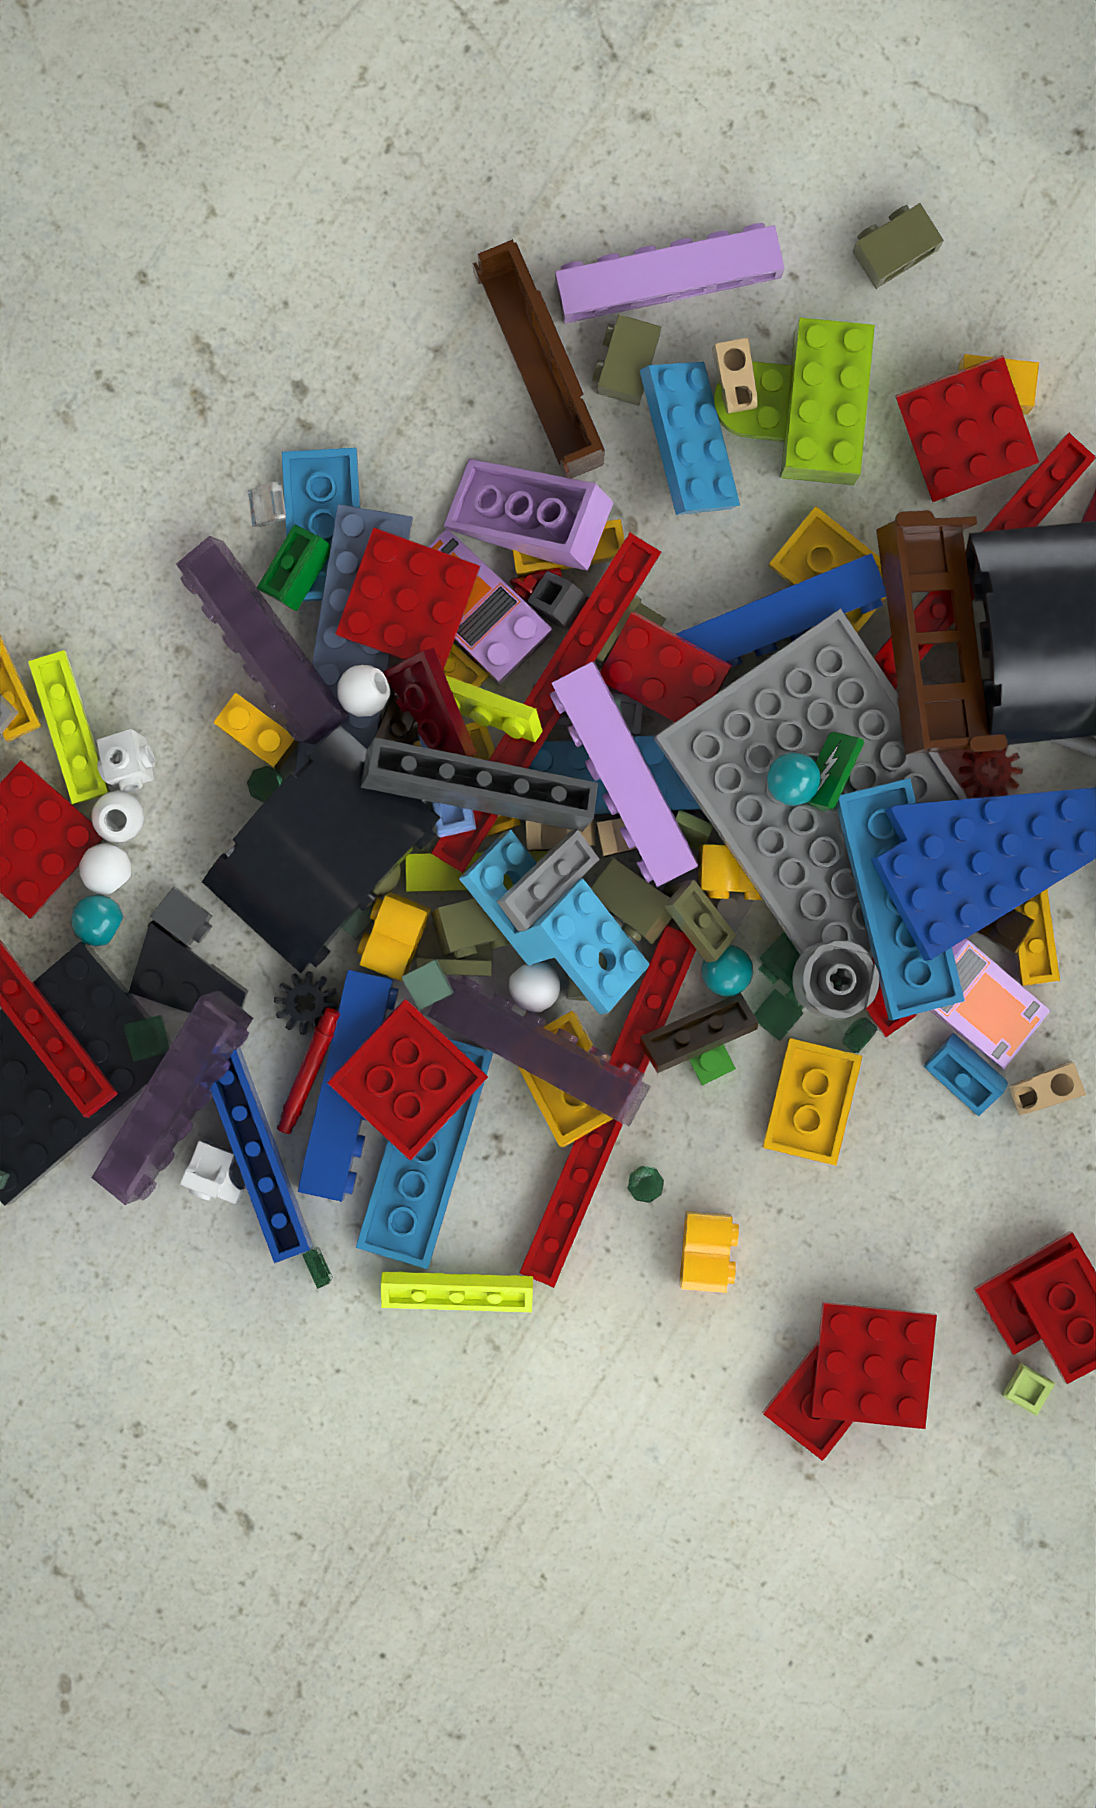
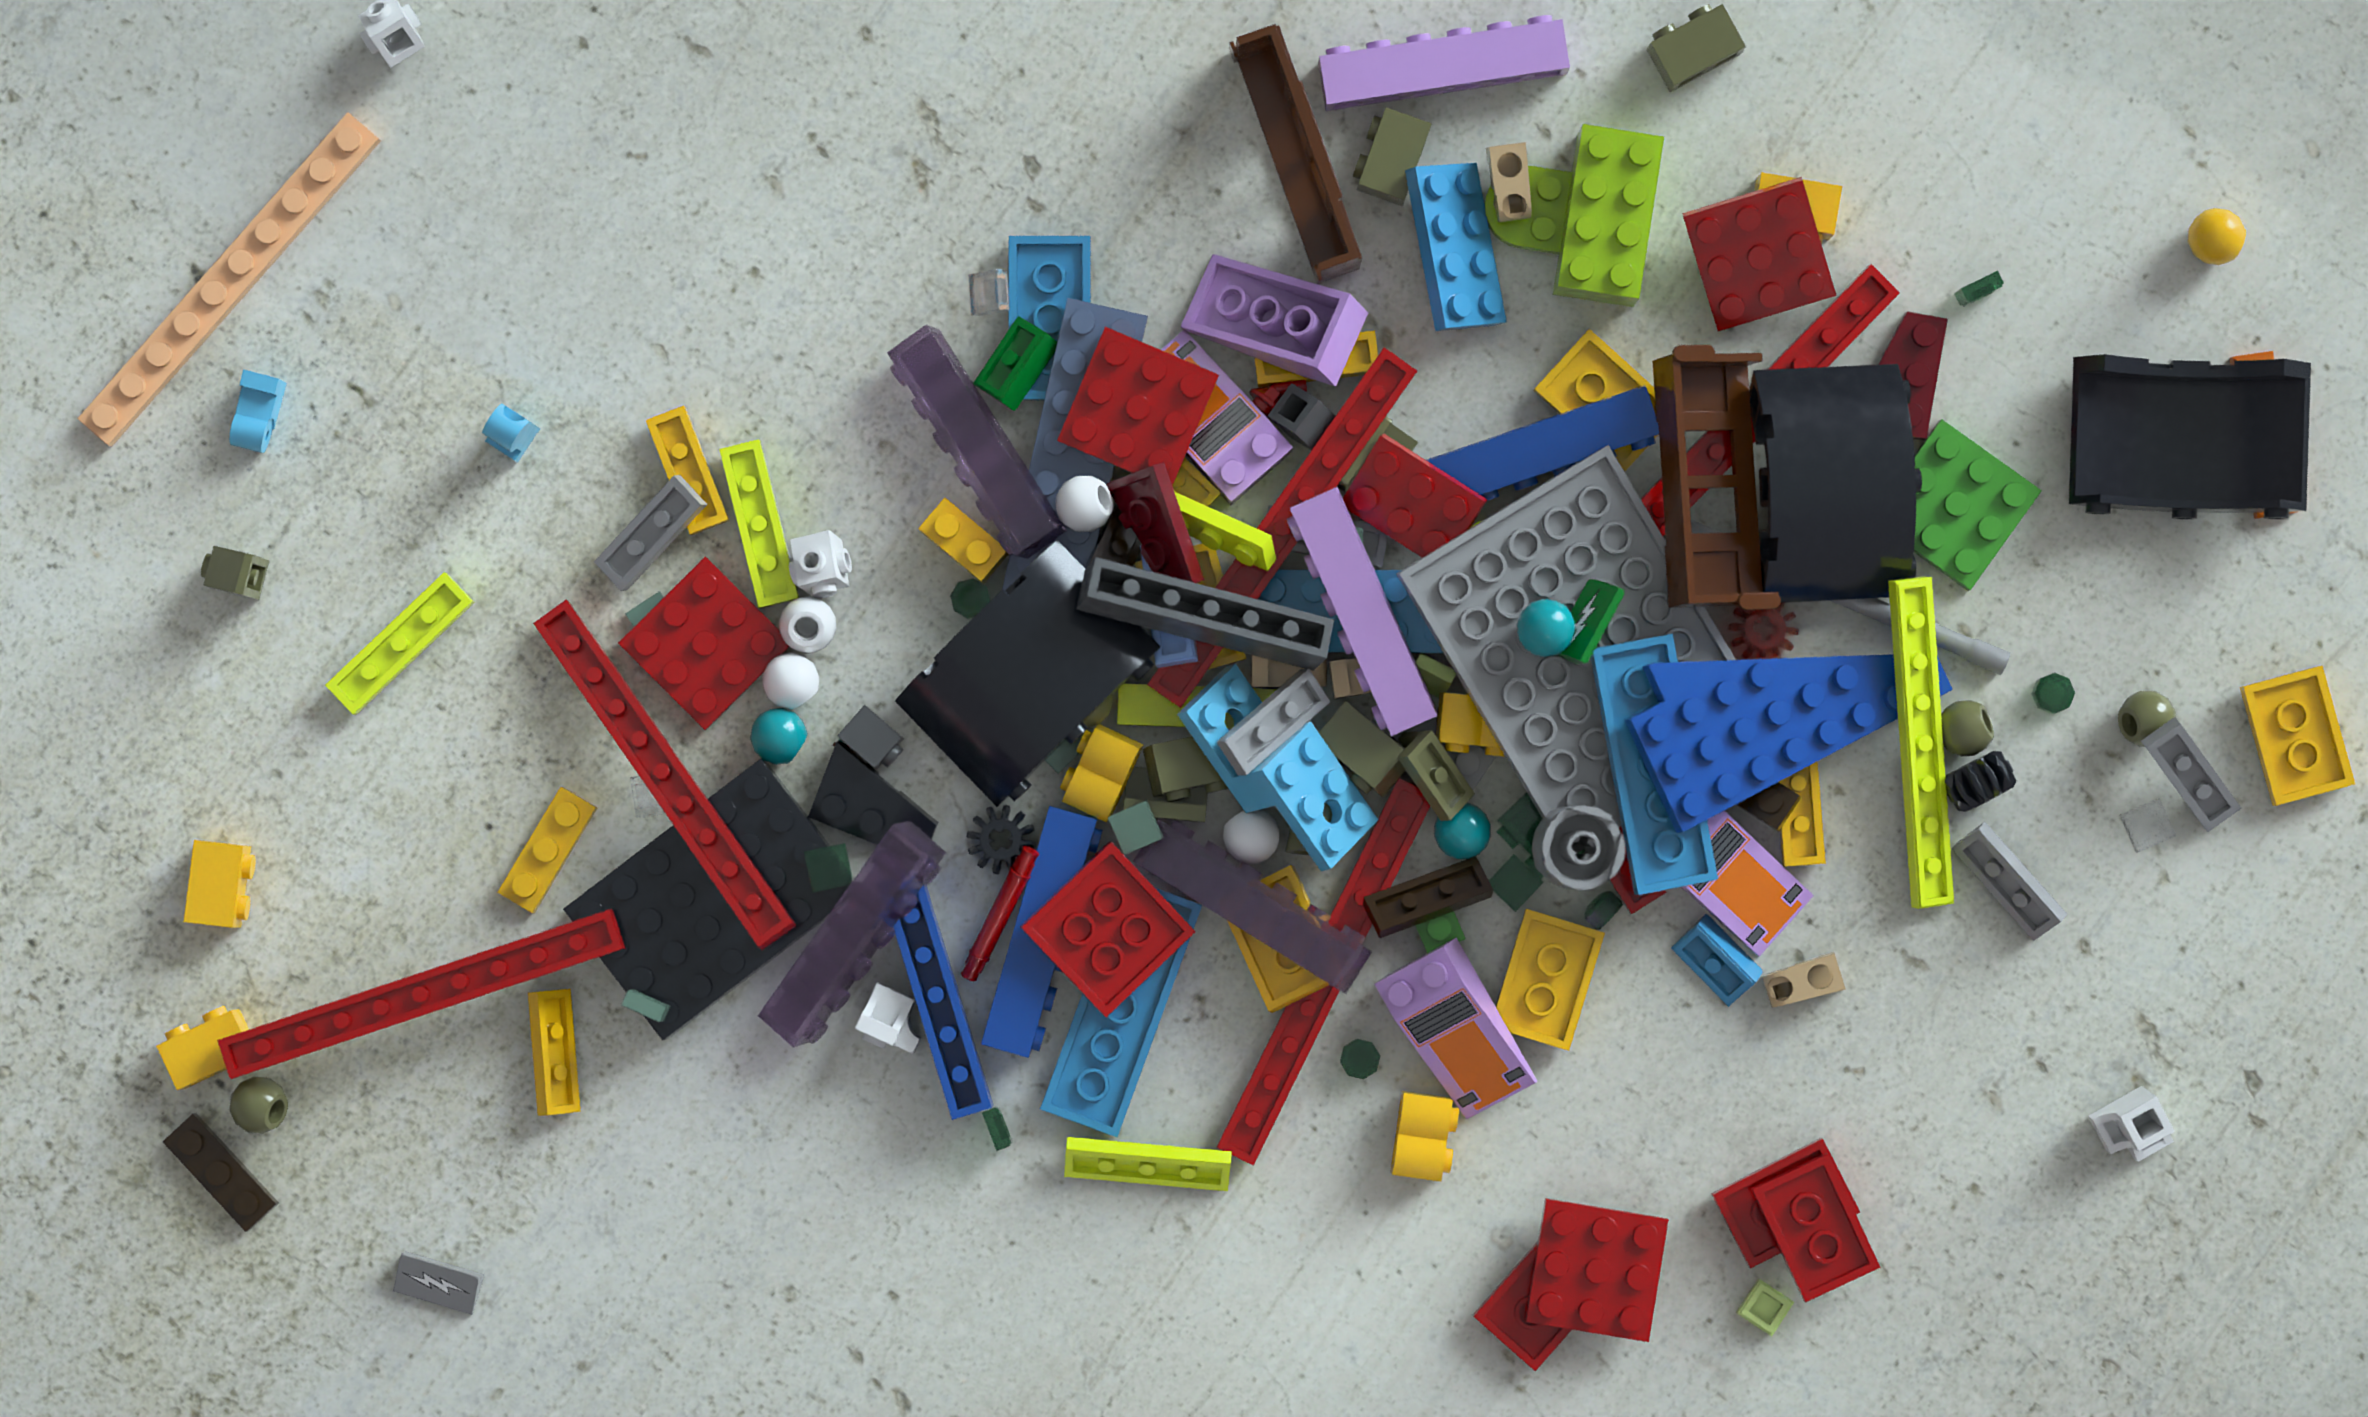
camera: 10 degrees right, 0 degrees up
none -> slope [1375,938,1537,1119]

